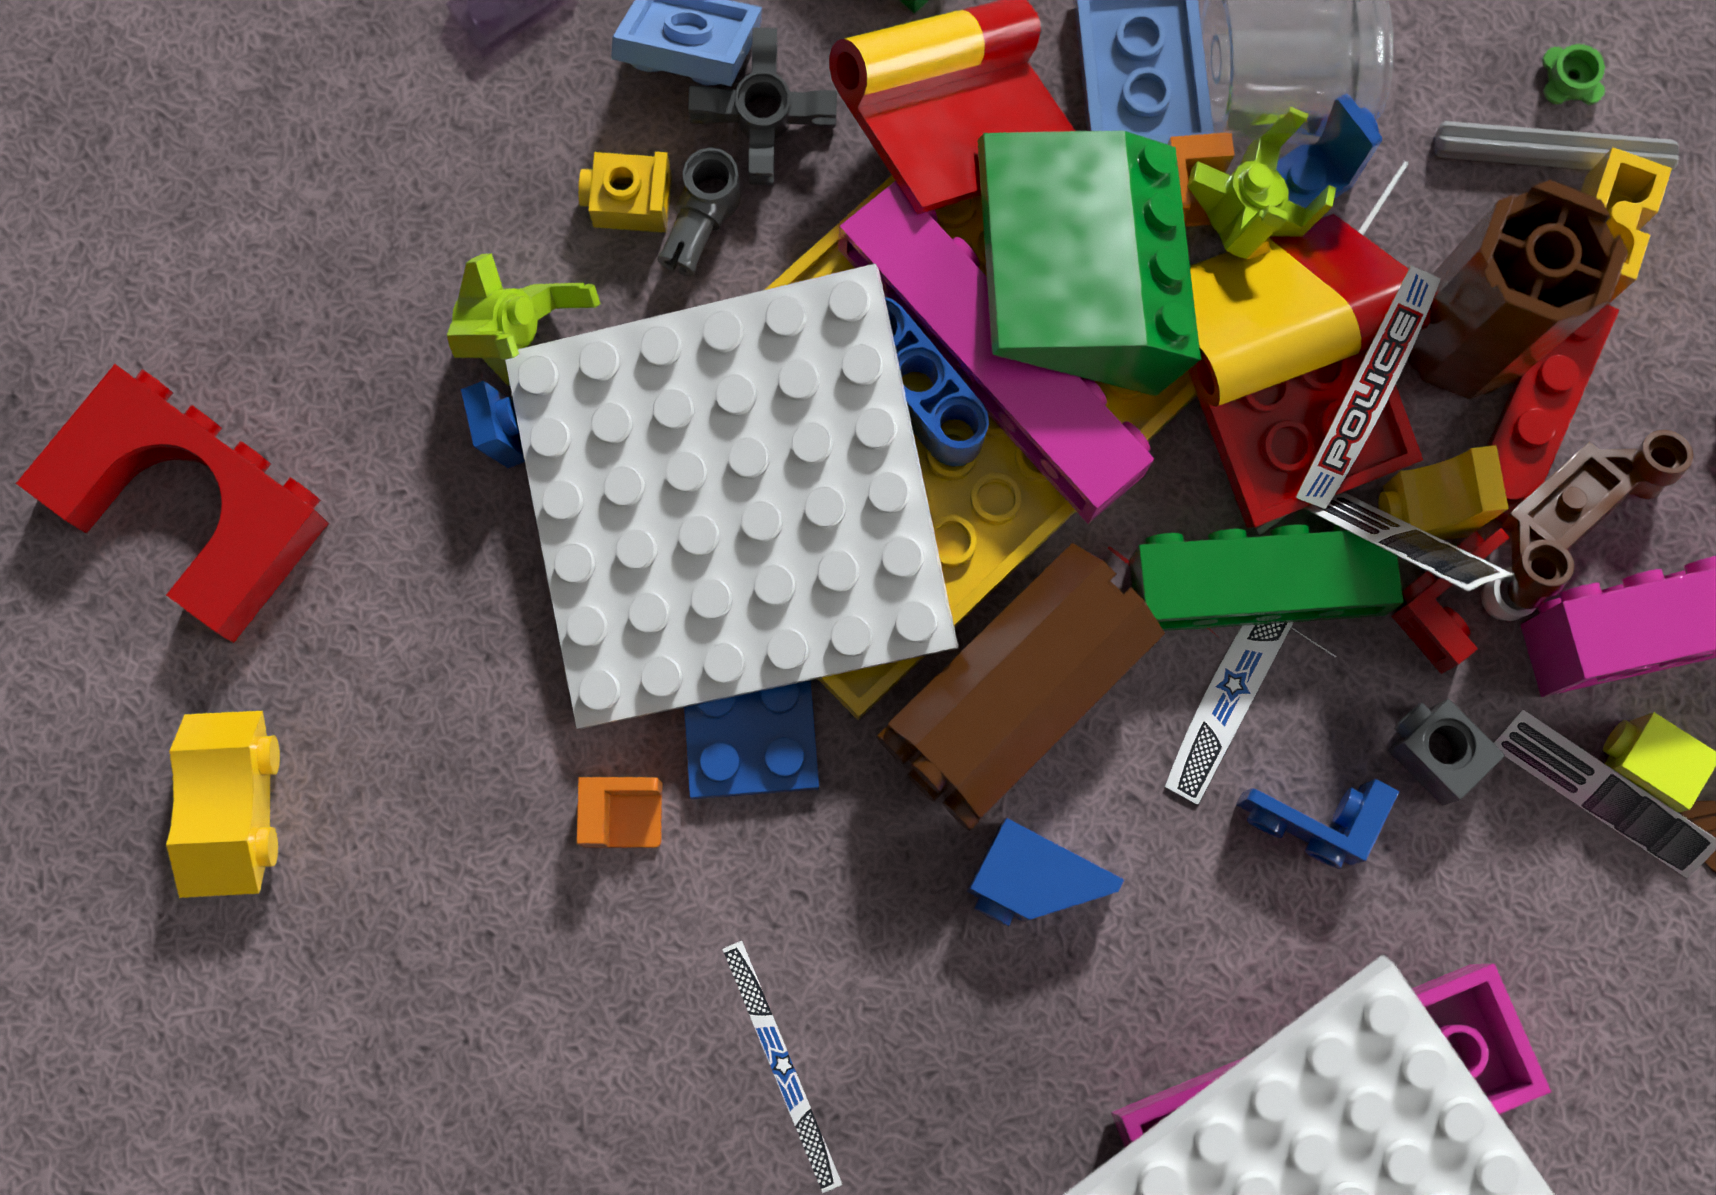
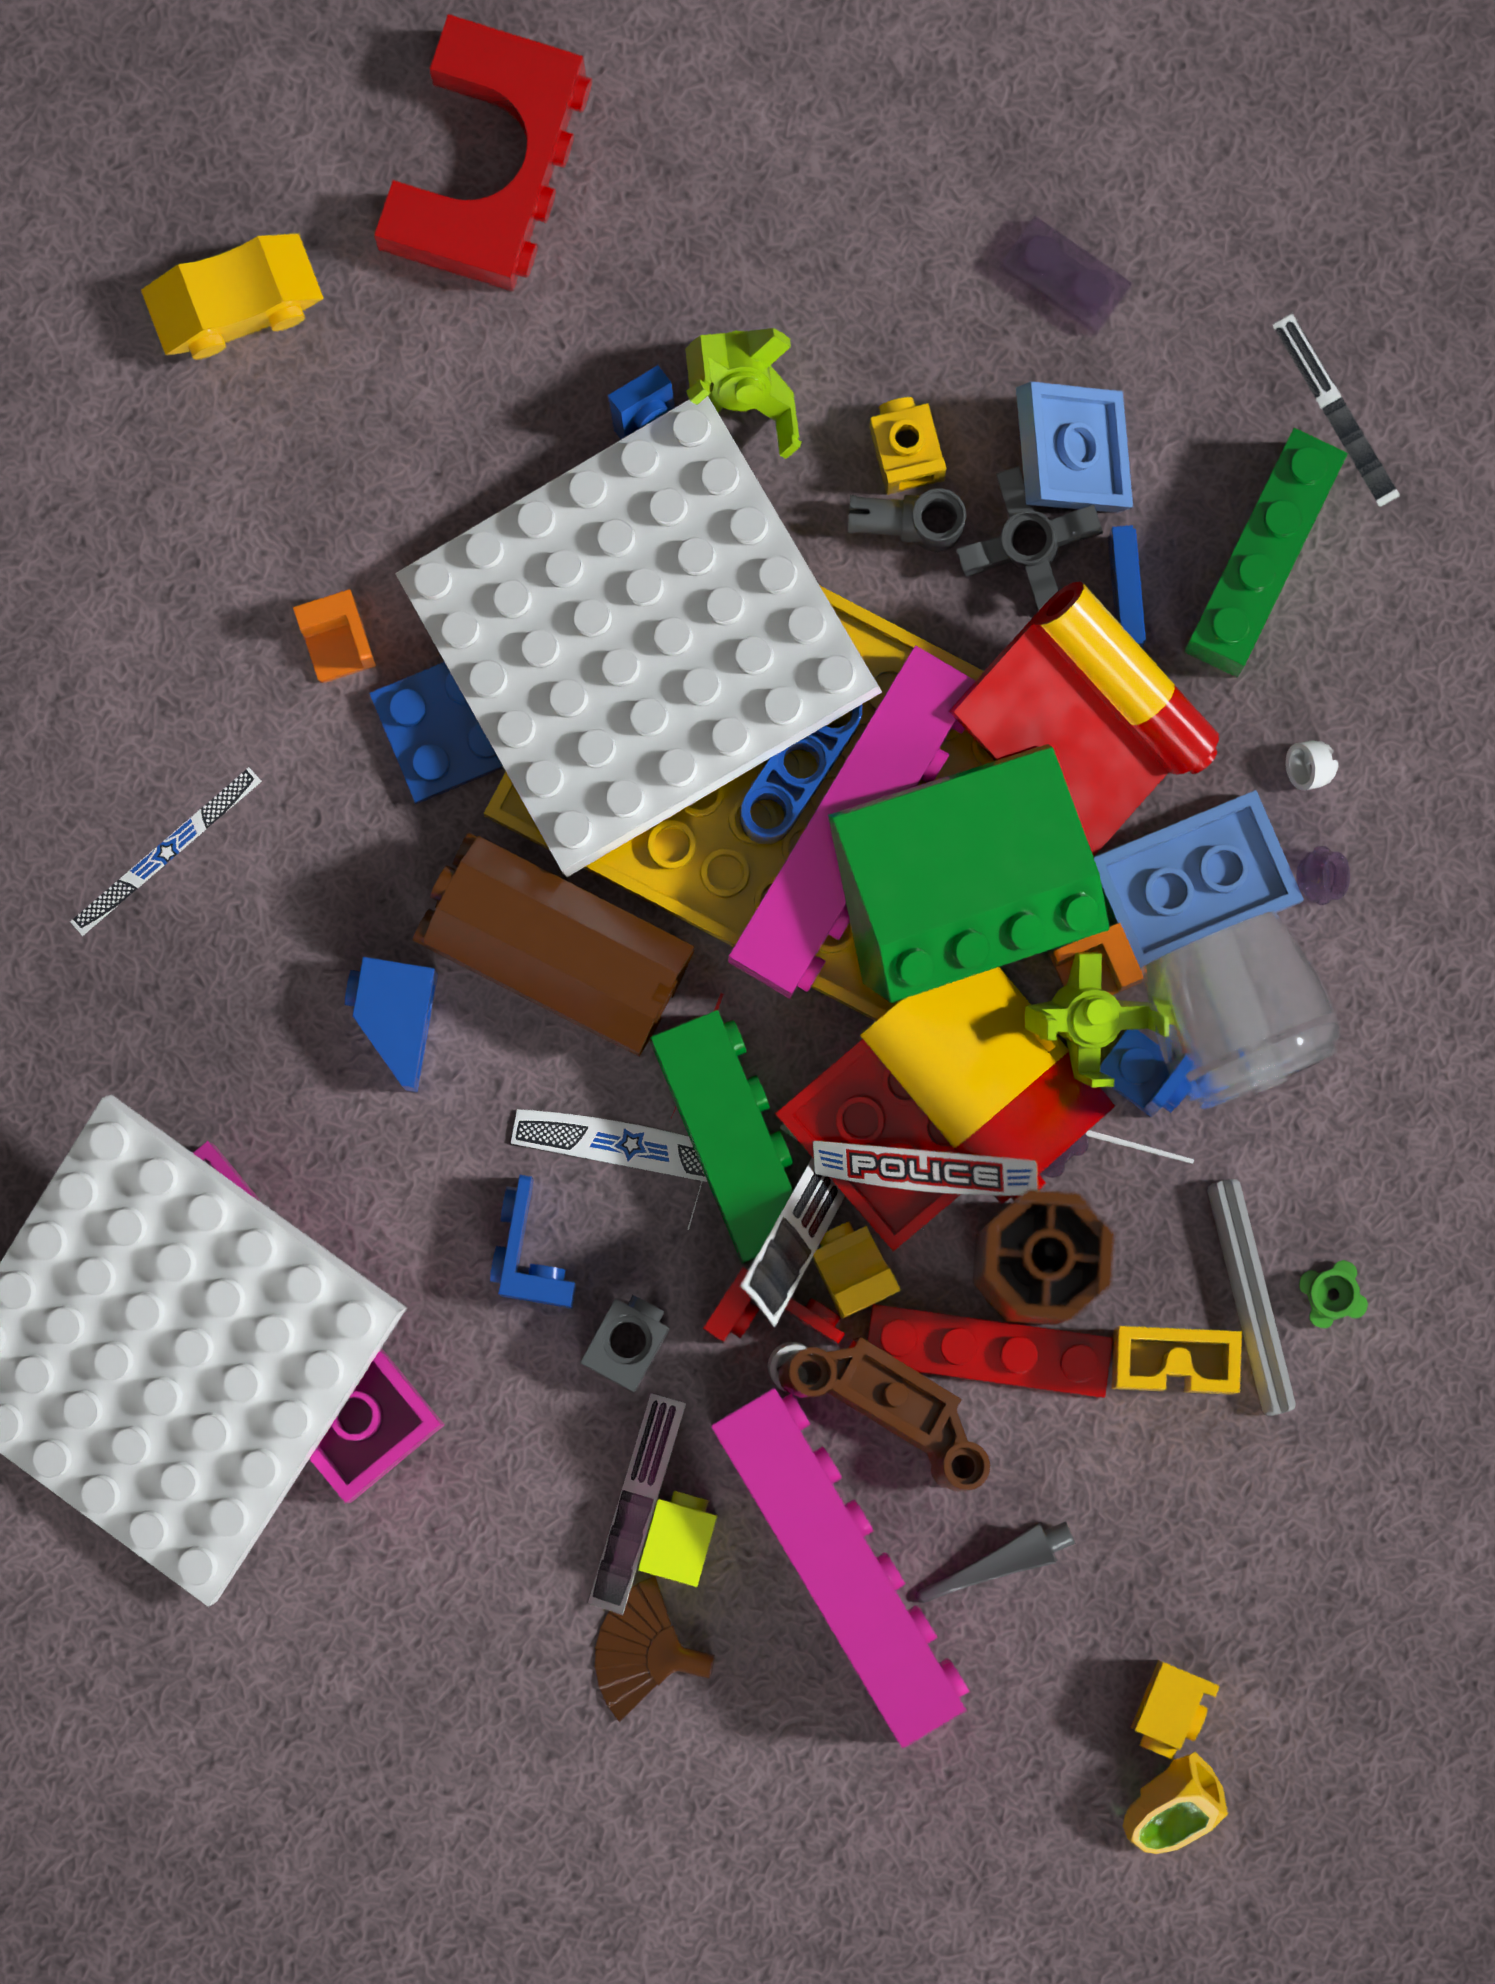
camera: 75 degrees right, 5 degrees up
none -> blue tile [1108,525,1146,648]

